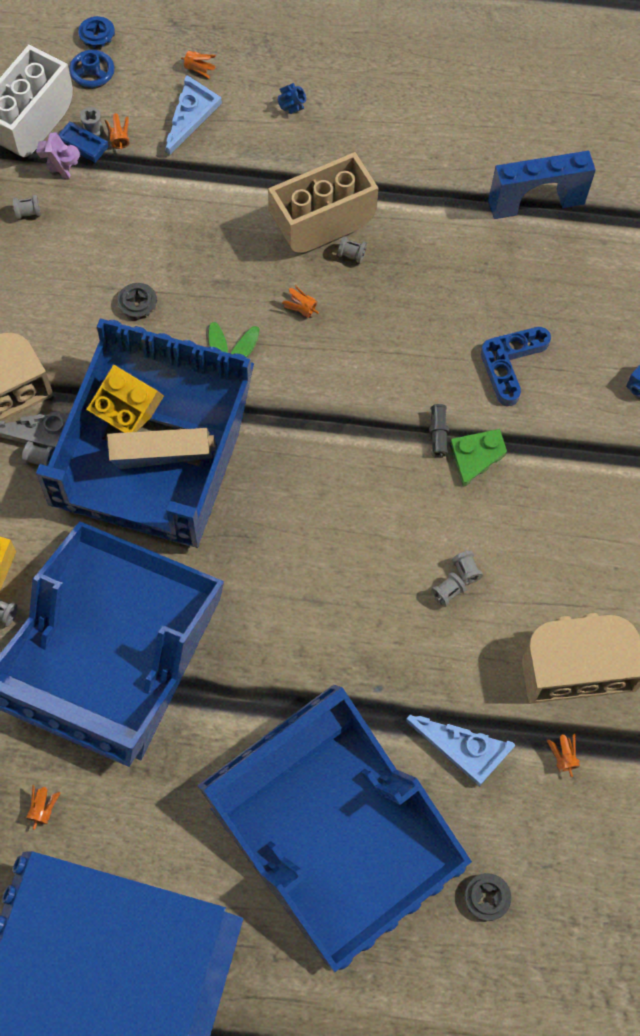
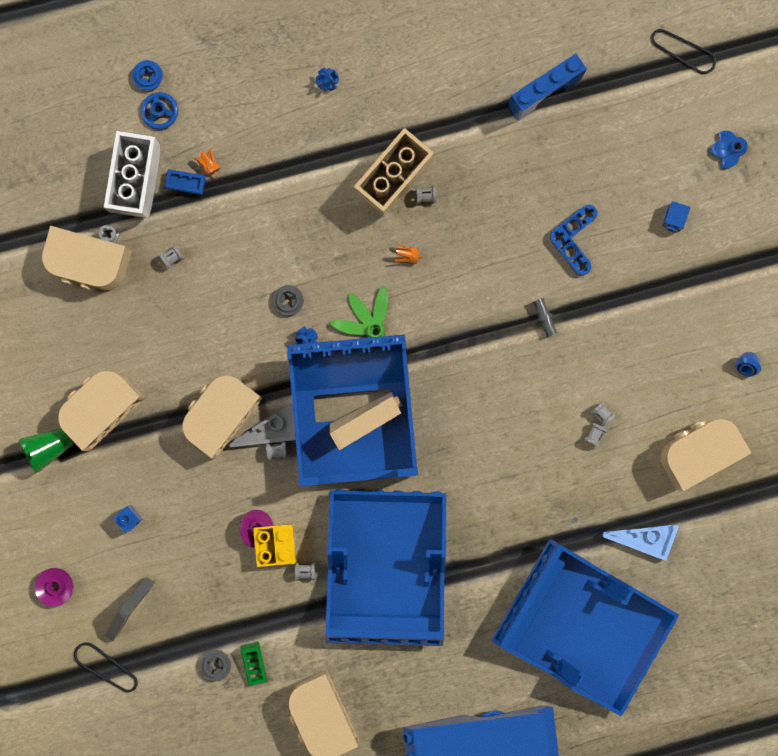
camera: 20 degrees left, 20 degrees up
orange piece [26,784,61,830] -> none
lavender hips [36,132,80,179] -> none
light grey bush [80,107,104,137] -> none
yellow slope [86,365,164,433] -> none
light blue wing [165,75,222,155] -> none
orange piece [181,50,216,79] -> none
bright green wing [450,429,507,487] -> none
dark grey gear [465,873,511,921] -> none
orange piece [547,733,580,777] -> none

